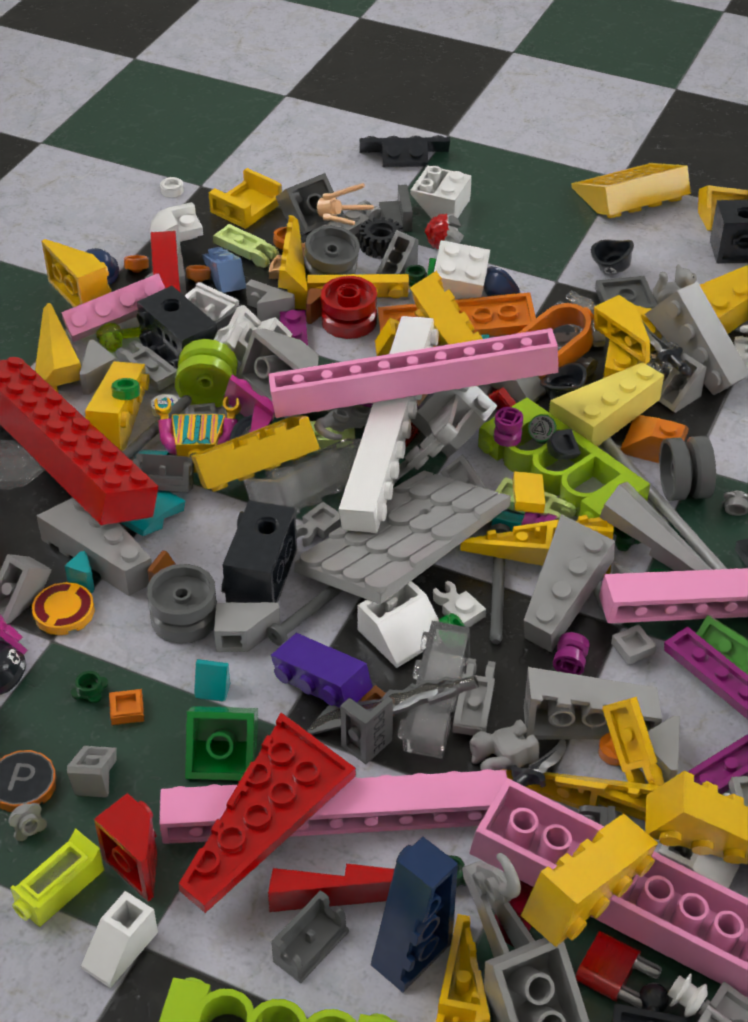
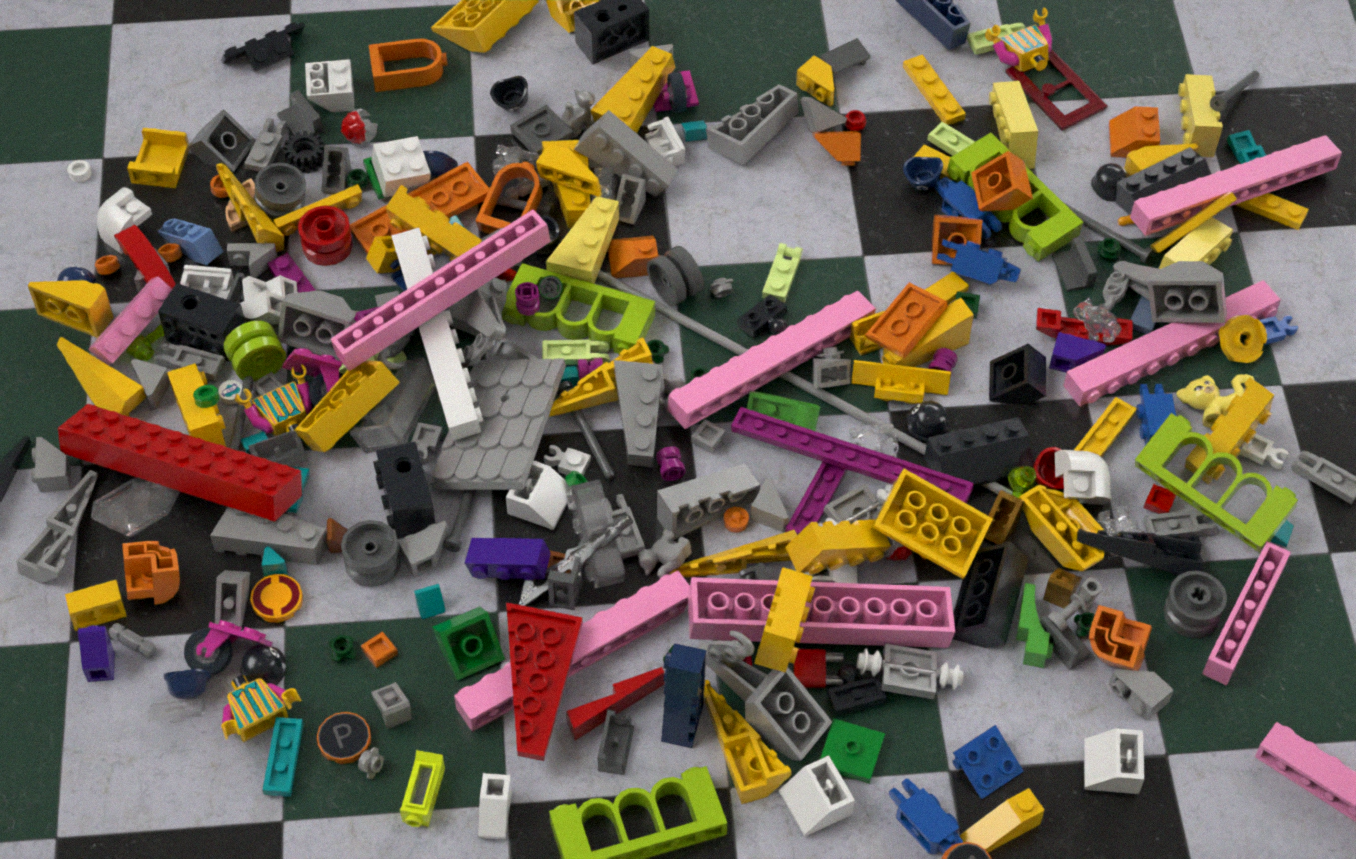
camera: 30 degrees left, 10 degrees up
red slope [94,793,158,902] -> none
yellowish green hinge [213,224,279,268] -> none
white tile [214,323,243,350] -> none
dark orange slope [306,288,322,324] -> none
light nougat plant [317,183,374,225] -> none
piece [511,739,566,788] -> none
yellow tile [512,471,545,514] -> none
black tile [547,429,581,460] -> none
light grey wedge [600,482,712,571] -> none
yellow hinge [602,696,665,785] -> none
black piece [642,321,691,376] -> none
none -> orange window [369,39,448,92]

